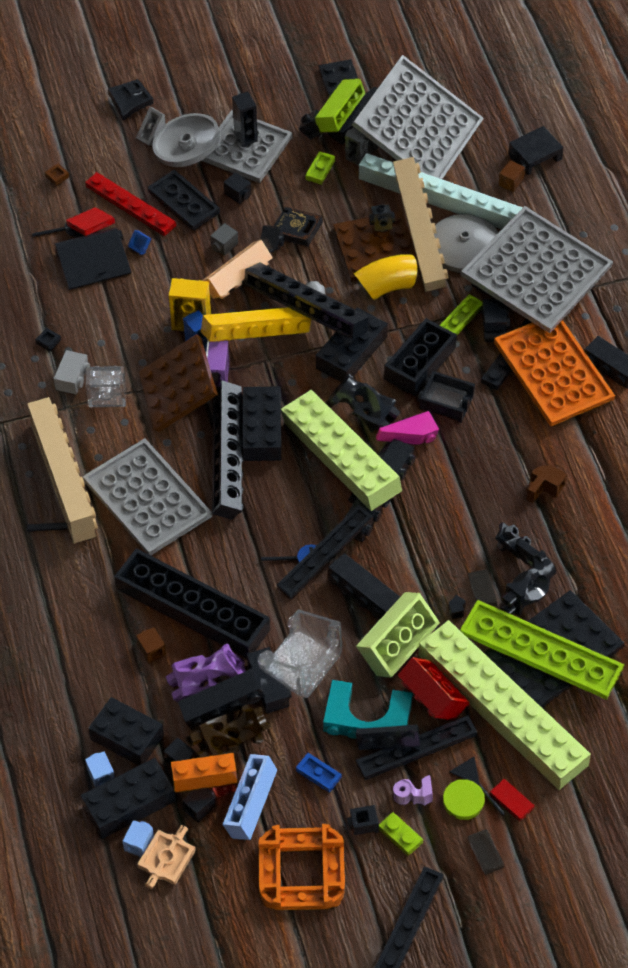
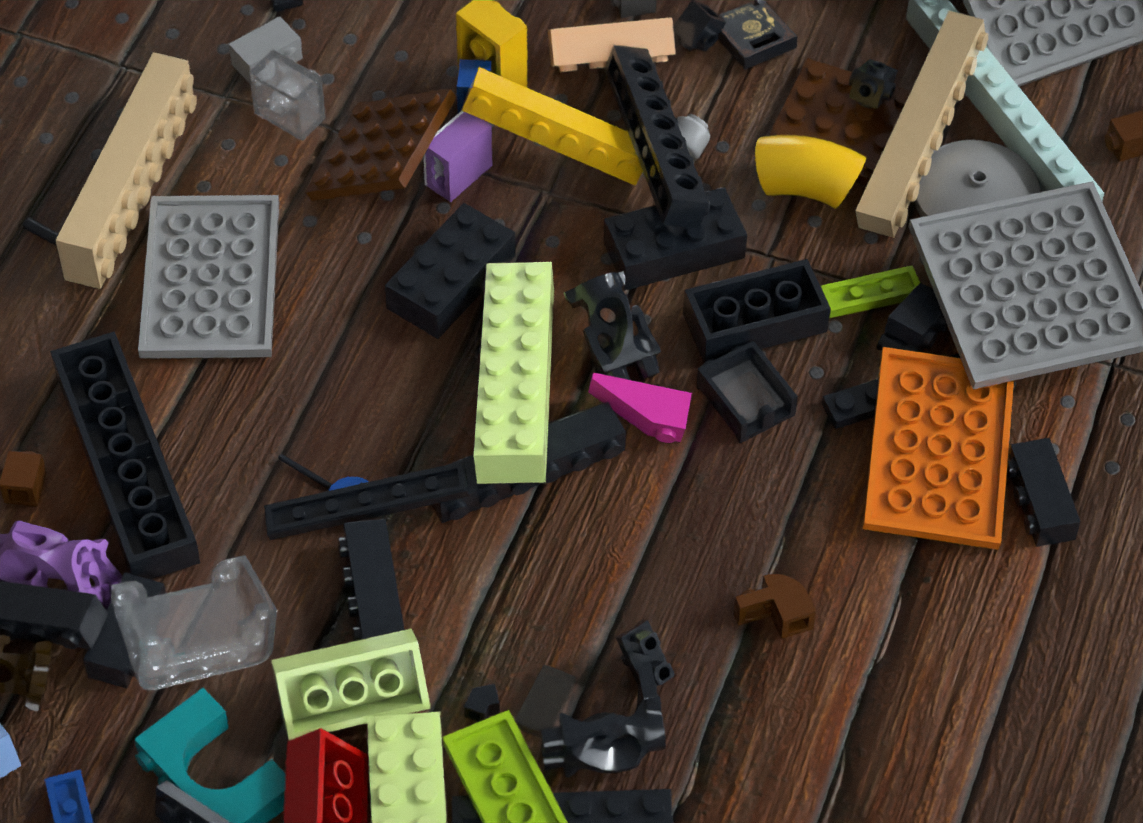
camera: 35 degrees right, 0 degrees up
black brick [212,380,243,520] -> none

